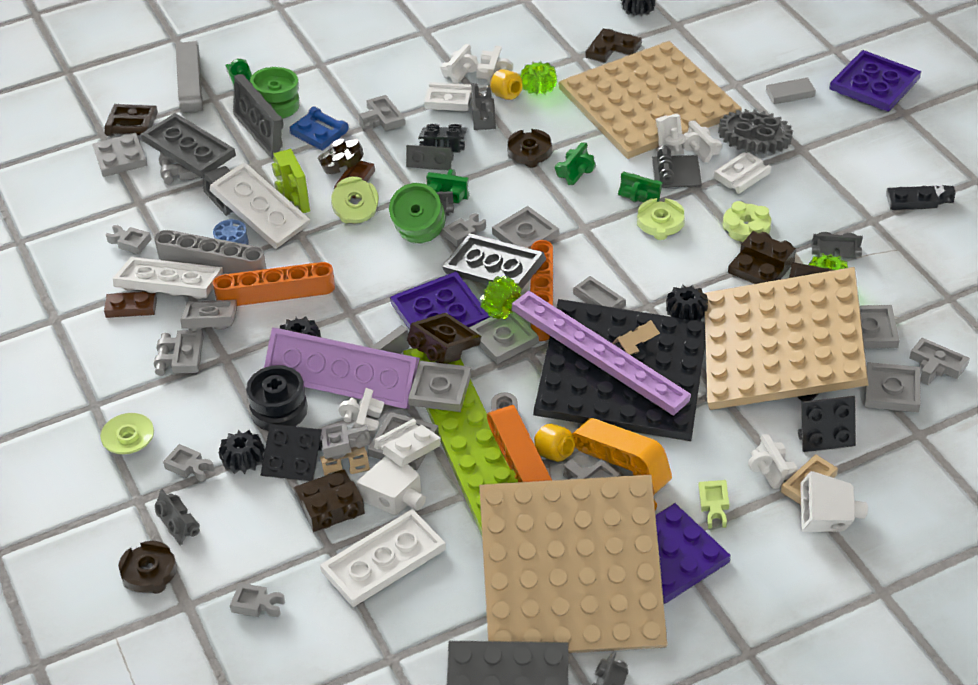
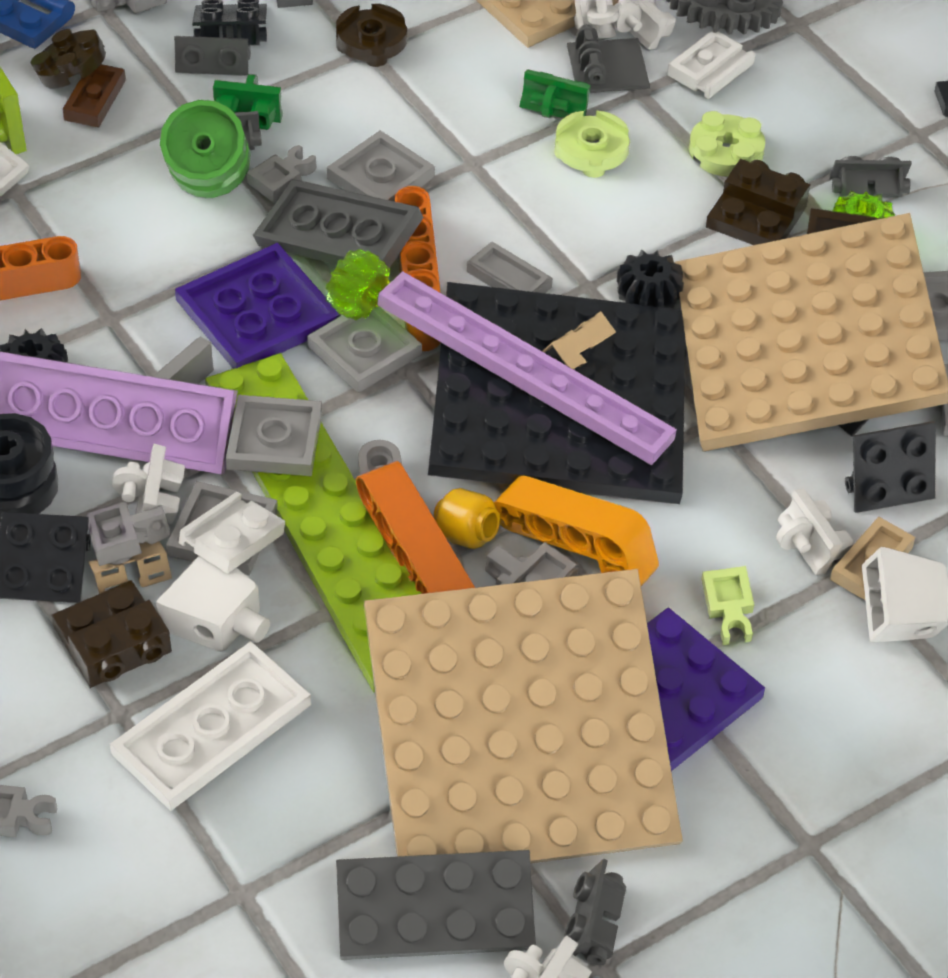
camera: 10 degrees left, 5 degrees up
yellowish green plate [331,177,378,223] -> none
dark brown plate [407,313,482,364] -> none
green hips [555,142,596,185] -> none

